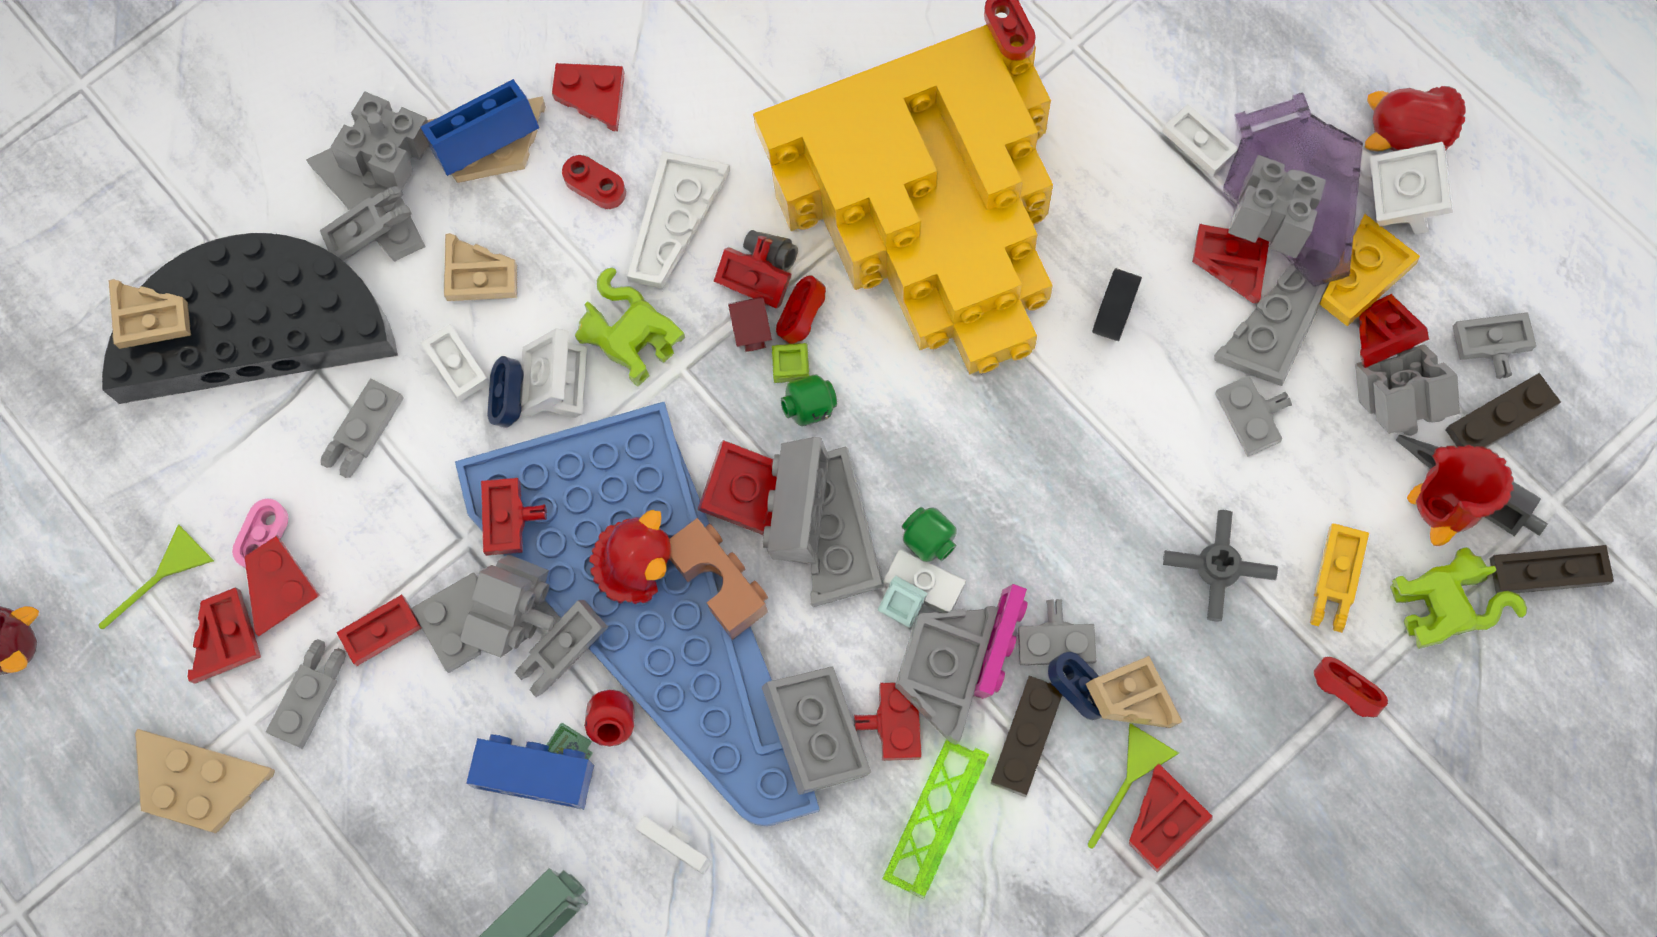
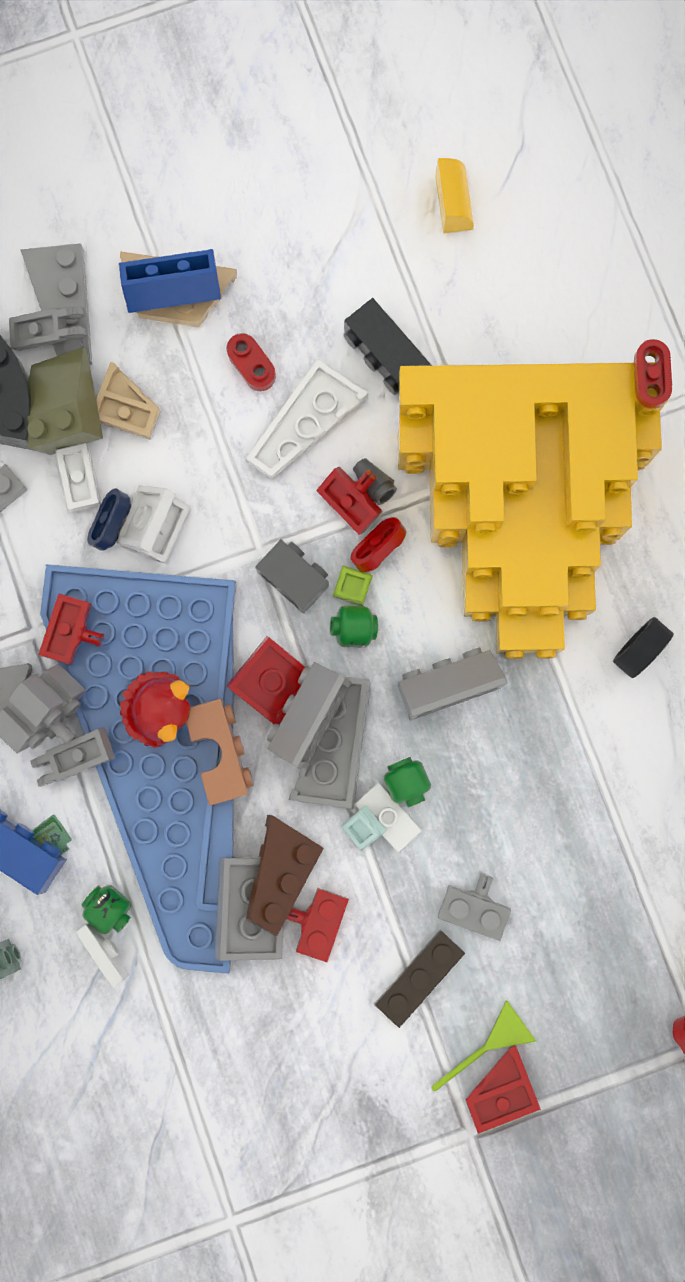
camera: 20 degrees right, 10 degrees up
light grey brick [330,91,429,190] -> none
red wing [552,63,625,131] -> none
lime animal [574,268,685,386] -> none
red head [584,690,635,747] -> none
dark red brick [728,297,772,352] -> none
clear neon green fence [882,739,989,900] -> none
light grey wing [895,606,998,745] -> none
dark pink plate [973,584,1028,699] -> none
dark blue plate [1048,652,1102,720] -> none
tan wing [1086,656,1183,728] -> none
dark grey bar [1163,510,1278,622] -> none
none -> olive slope [27,347,103,455]
none -> green head [81,885,131,935]
none -> reddish brown wing [246,815,324,936]
none -> dark grey brick [255,539,329,614]
none -> black brick [343,297,432,395]
none -> light grey slope [398,647,507,721]

